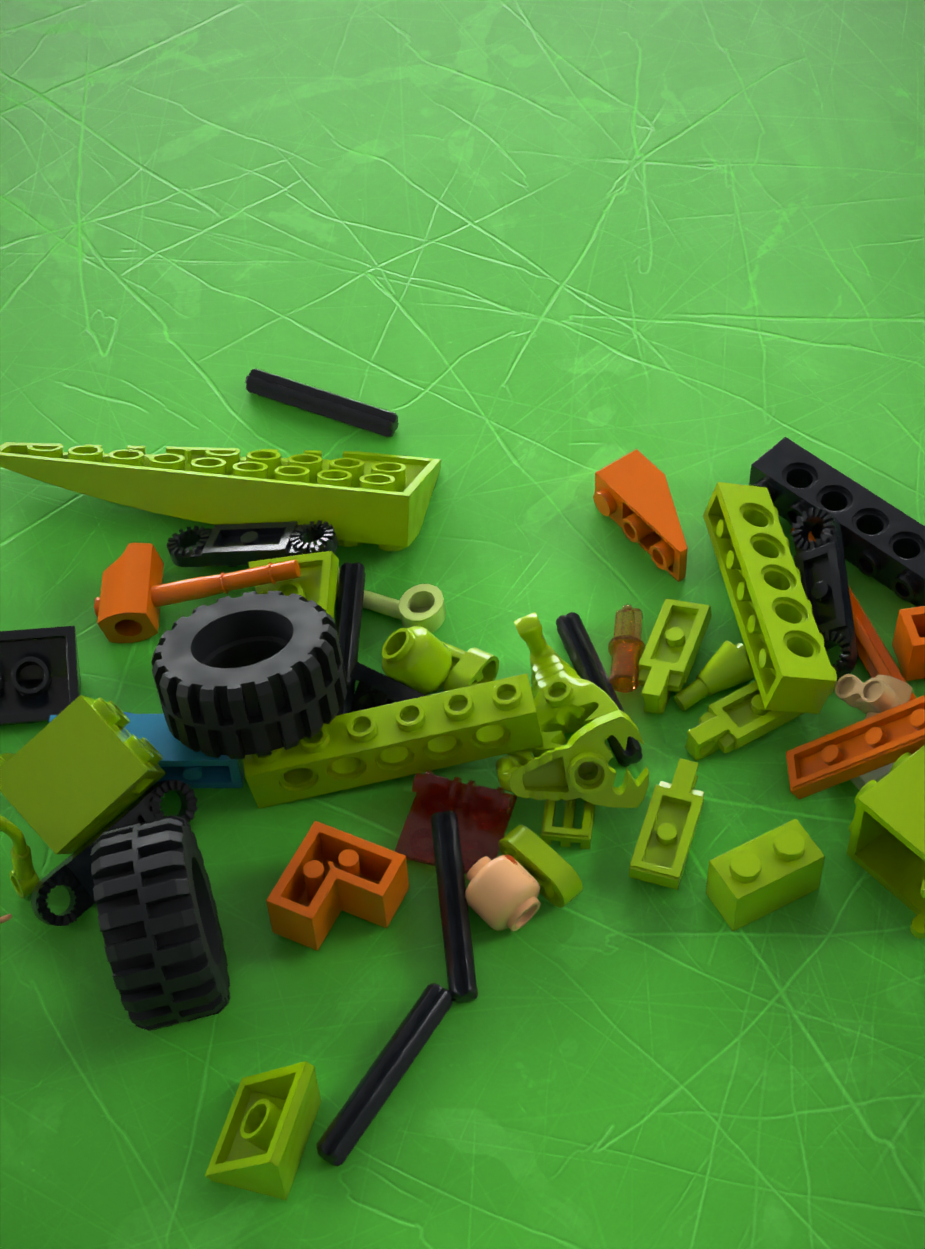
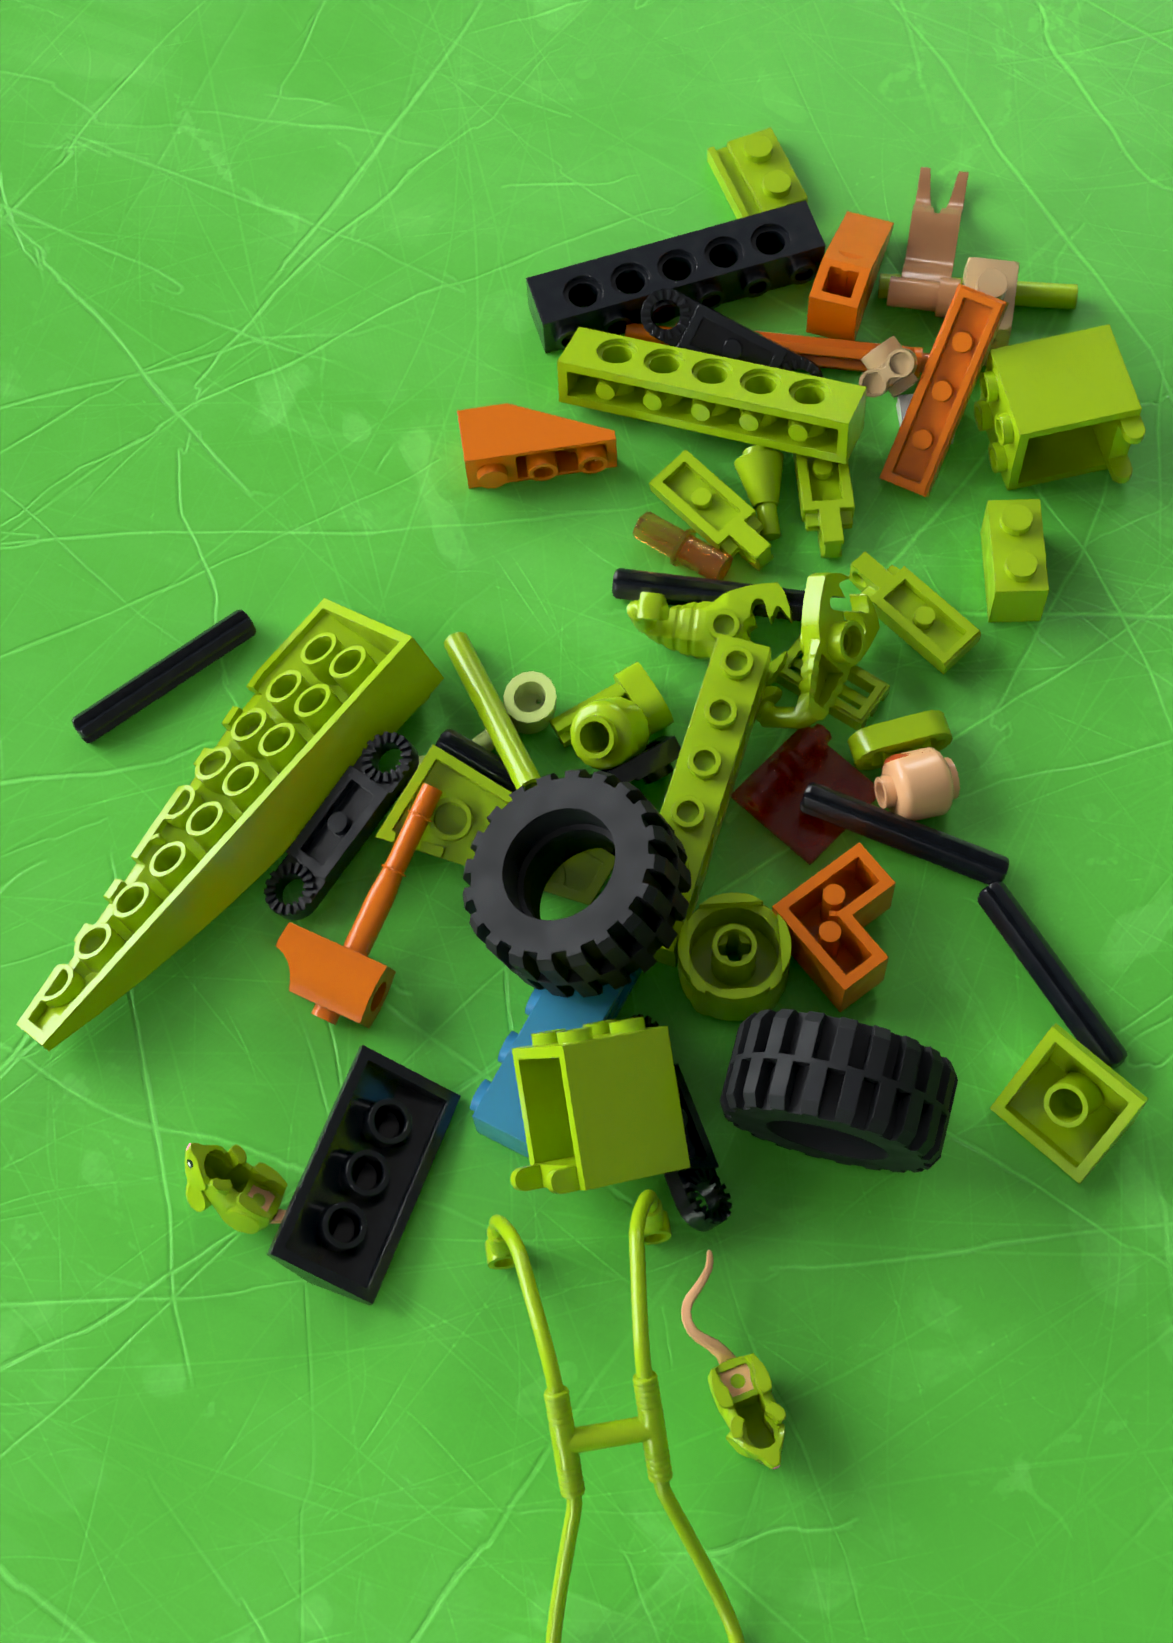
camera: 60 degrees left, 15 degrees up
none -> lime piece [444,632,541,790]
none -> lime brick [678,892,792,1021]

